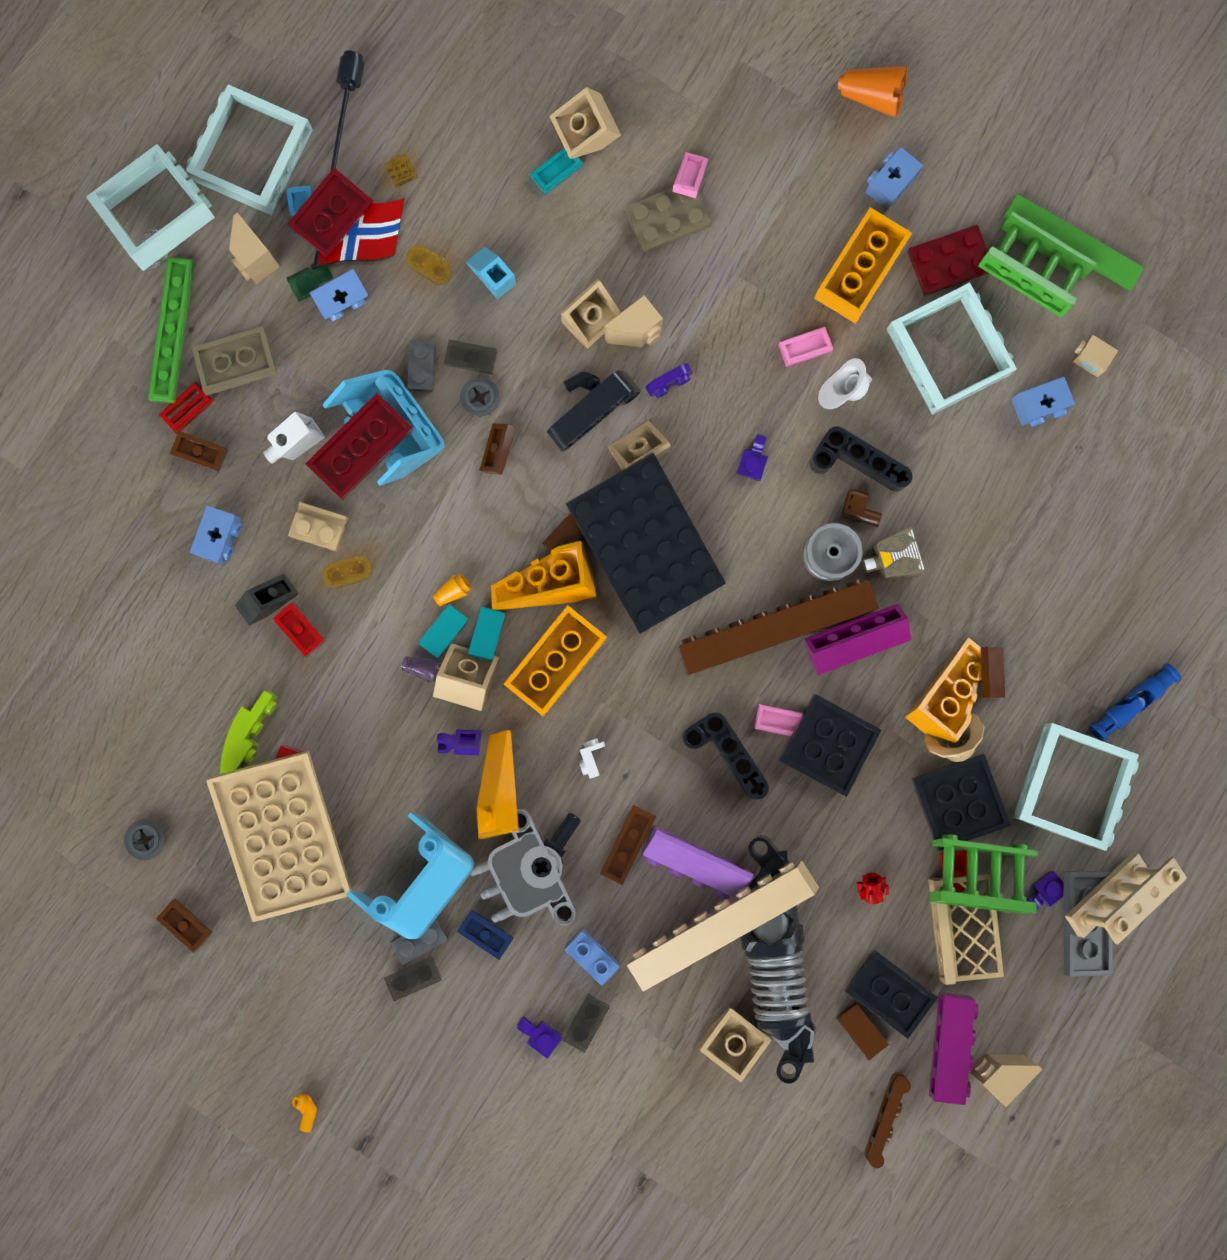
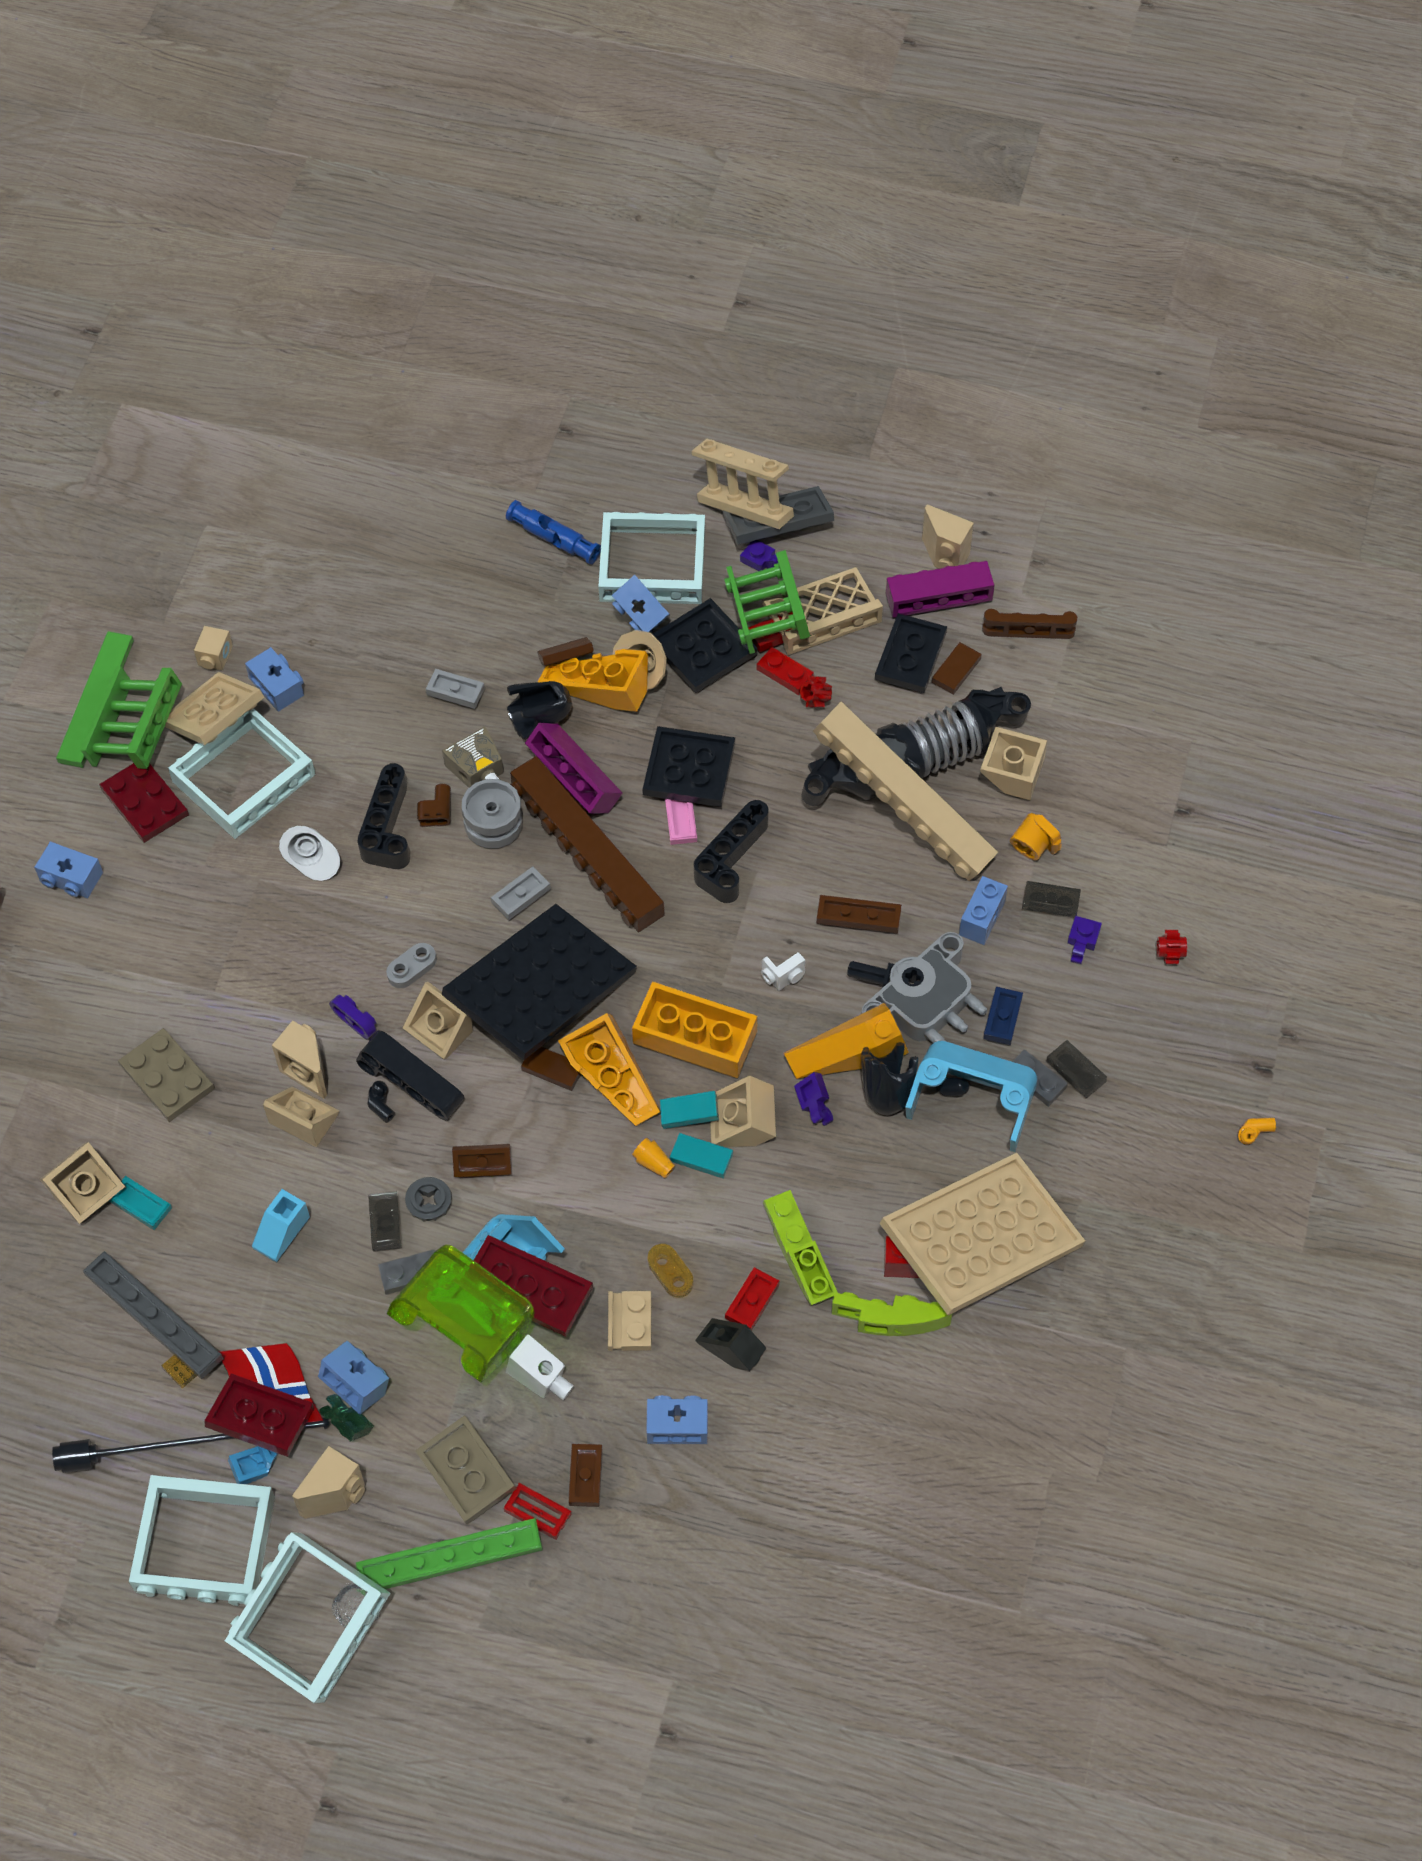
camera: 105 degrees left, 25 degrees down
dark grey gear [124,819,166,860] -> none
reddish brown plate [156,898,213,953] -> none
clear purple cone [402,656,441,683] -> none
clear yellow plate [406,245,452,285] -> none
medium lavender slope [642,826,754,899] -> none
bright pink tile [672,152,708,198] -> none
dark purple plate [737,434,768,481] -> none
bright pink tile [778,326,833,367] -> none
light orange brick [814,207,912,324] -> none
none -> dark grey tile [83,1251,223,1379]
none -> tan plate [164,672,264,745]
none -> light grey plate [386,943,437,988]
none -> clear neon green windscreen [387,1244,534,1383]
none -> light grey plate [426,669,485,709]
none -> light grey plate [491,866,551,920]
none -> black hair [507,681,572,739]
none -> medium blue brick [612,575,670,633]
none -> red plate [756,647,814,695]
none -> lime slope [763,1190,838,1306]
none -> black hair [861,1042,918,1115]
none -> light orange piece [1010,813,1062,860]
none -> red gear [1157,930,1187,964]

